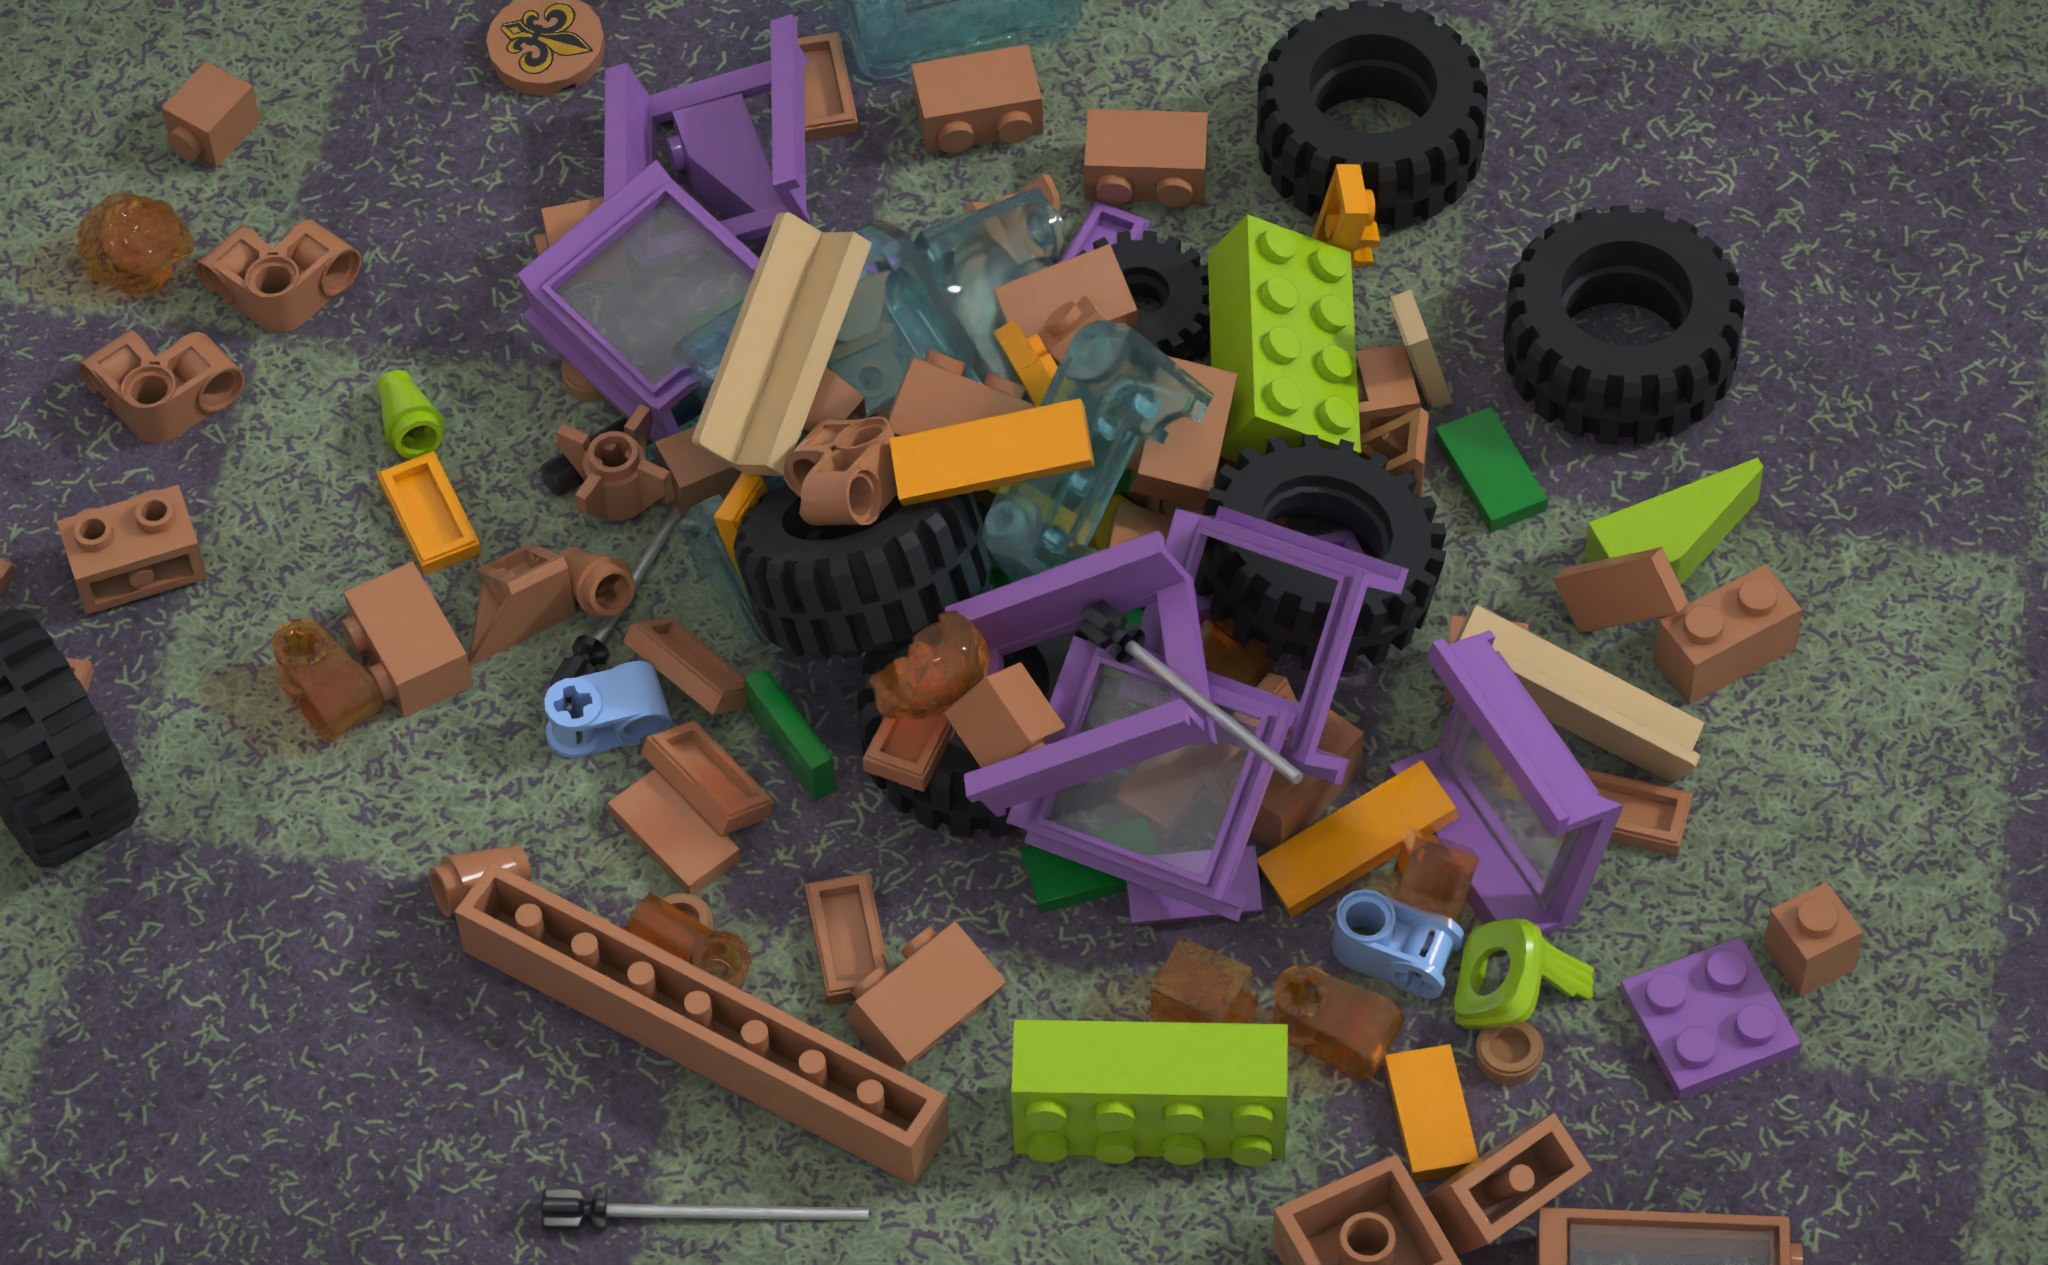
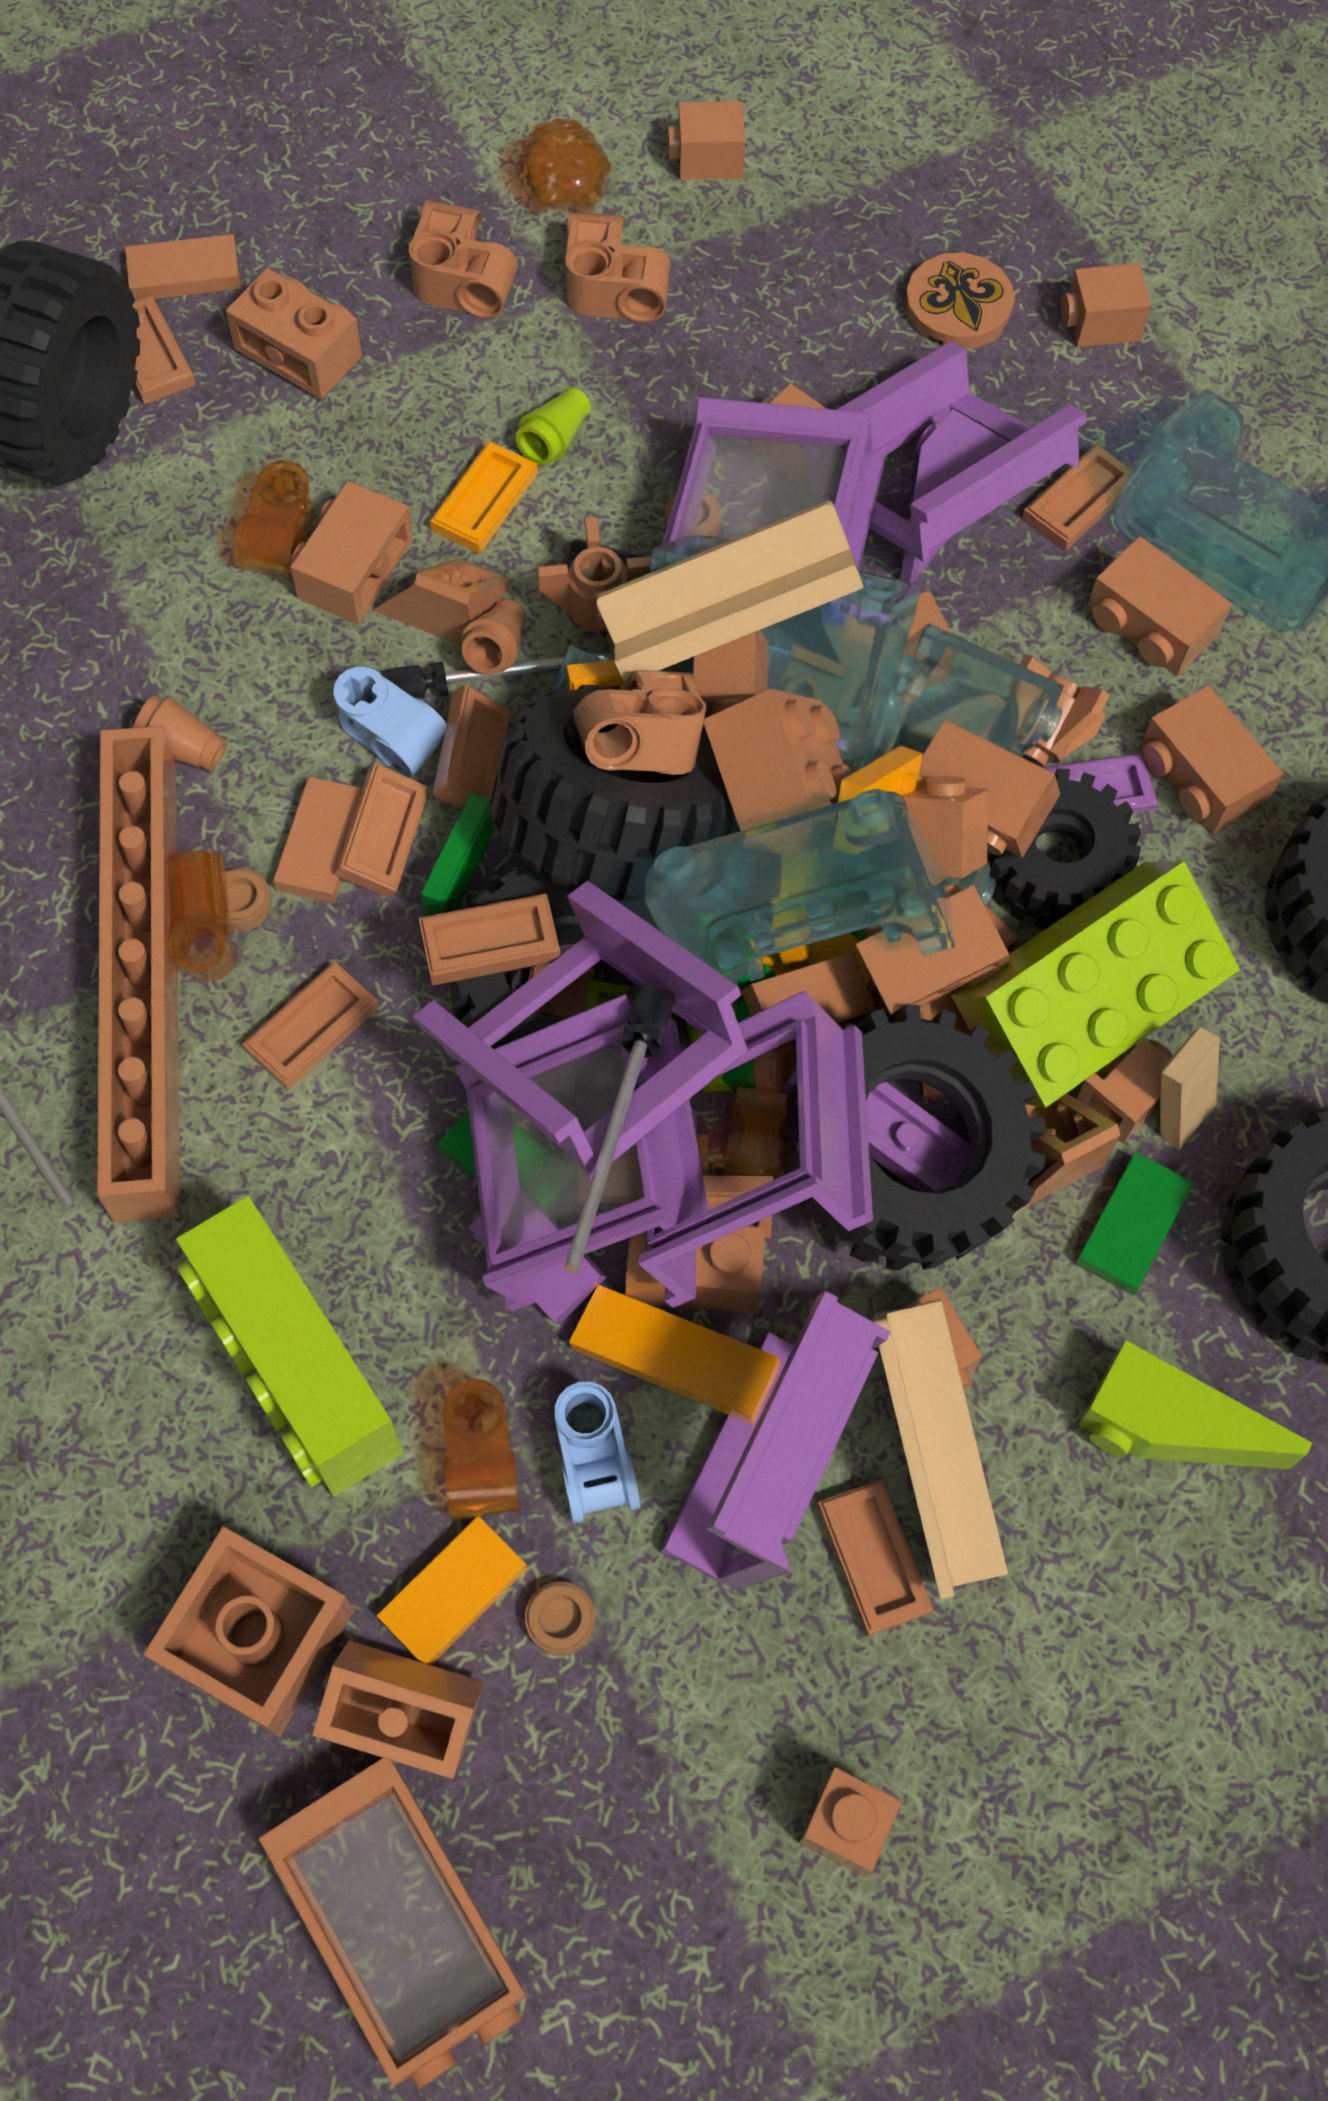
camera: 50 degrees right, 10 degrees up
nougat brick [844,921,1007,1072] -> none
clear orange hair [868,611,989,720] -> none
light orange tile [889,398,1095,506] -> none
nougat brick [943,662,1066,768] -> none
clear orange brick [1151,937,1259,1024] -> none
light orange plate [1311,164,1381,268] -> none
clear orange brick [1387,826,1480,920] -> none
lime piece [1454,918,1594,1029] -> none
nougat tile [1553,547,1689,634] -> none
medium lavender plate [1620,936,1801,1100] -> none
nougat brick [1653,564,1802,705] -> none

